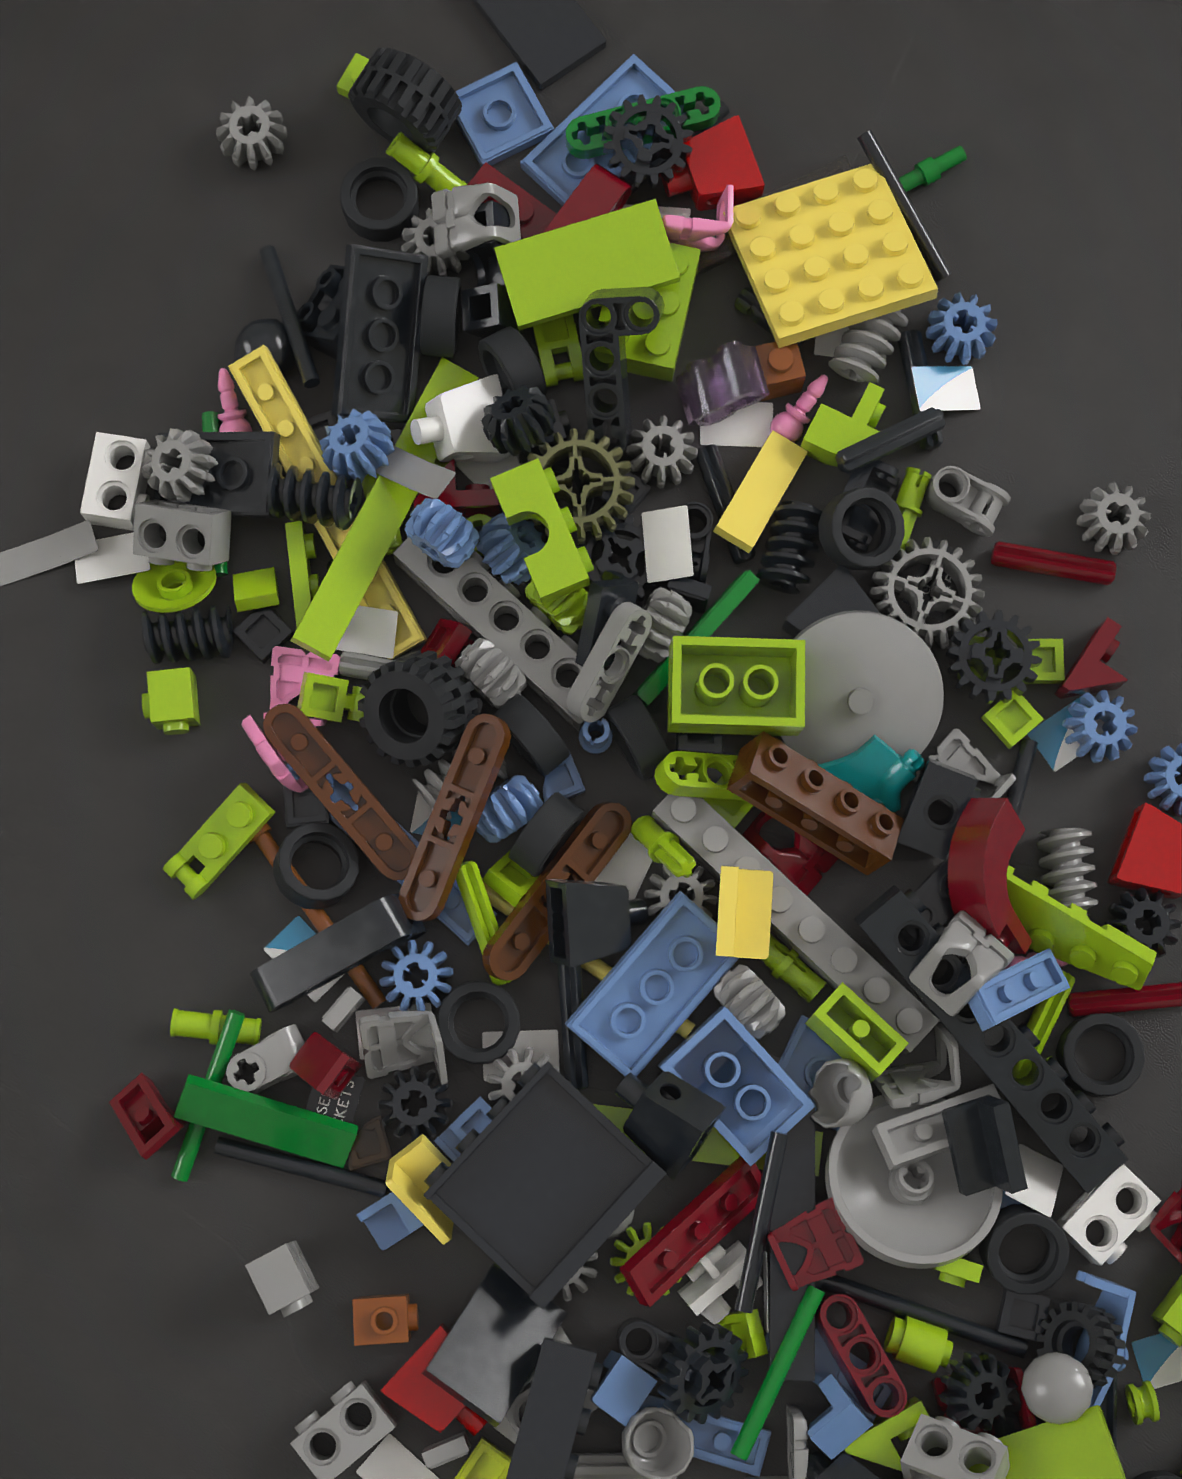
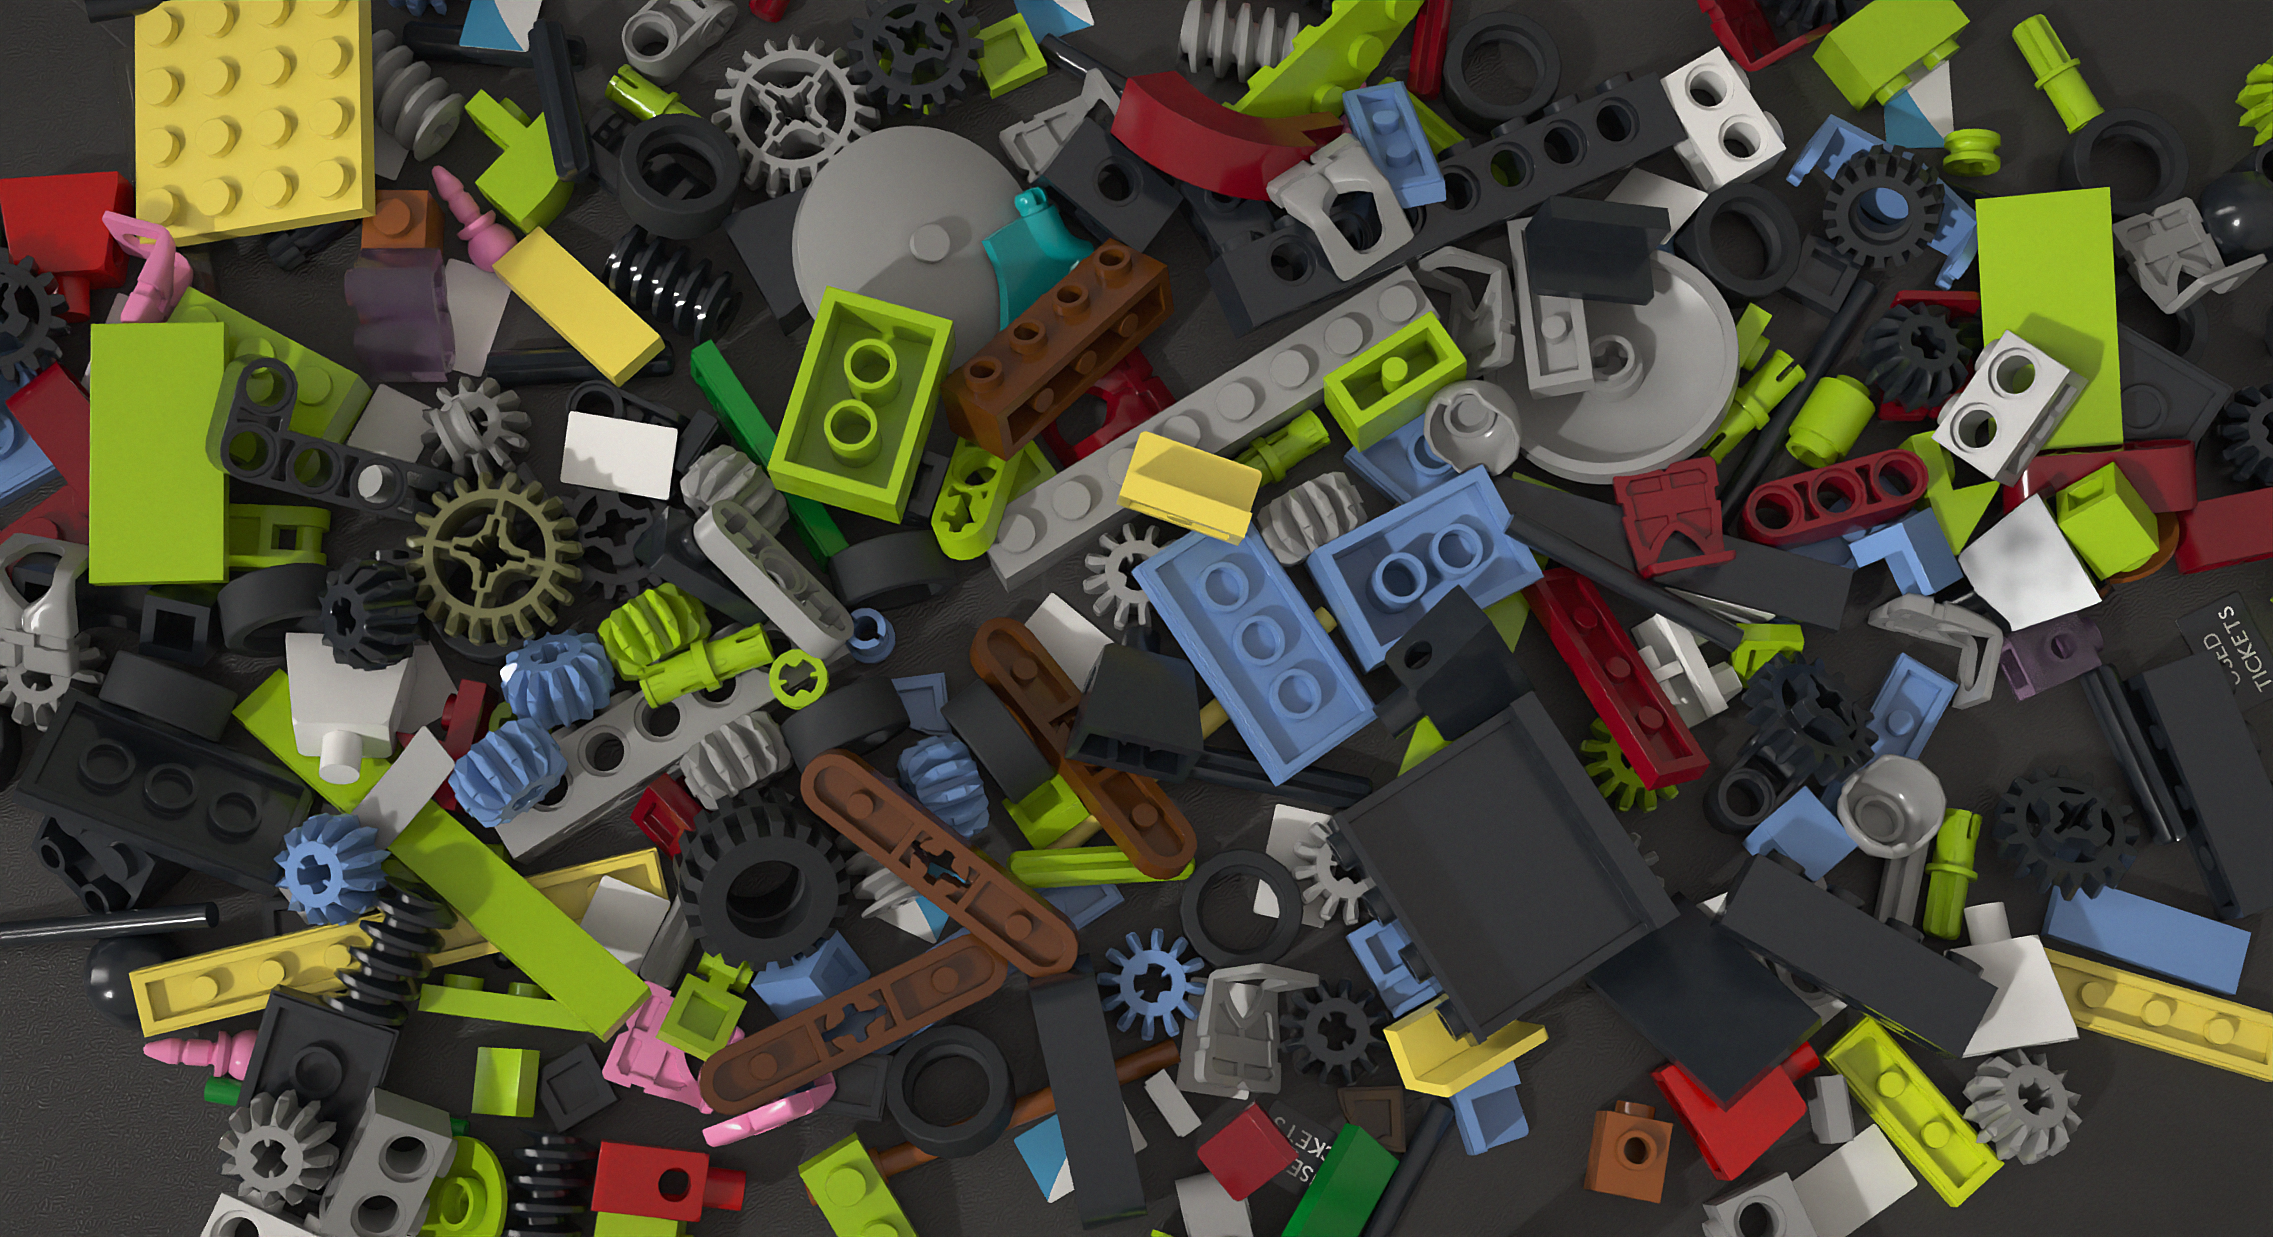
camera: 75 degrees left, 0 degrees up
lime arch [490,458,594,605] -> none
lime axle [631,815,696,878] -> none
green bar [730,1285,825,1461] -> none
light grey hair [1021,1352,1094,1425] -> none
none -> white sticker [346,384,434,498]
none -> light grey bush [429,397,486,463]
none -> red torso [591,1138,746,1222]
none -> lime pin [637,622,776,709]
none -> medium blue panel [751,930,871,1022]
none -> lime bush [769,649,829,710]
none -> lime pin [1697,349,1807,467]

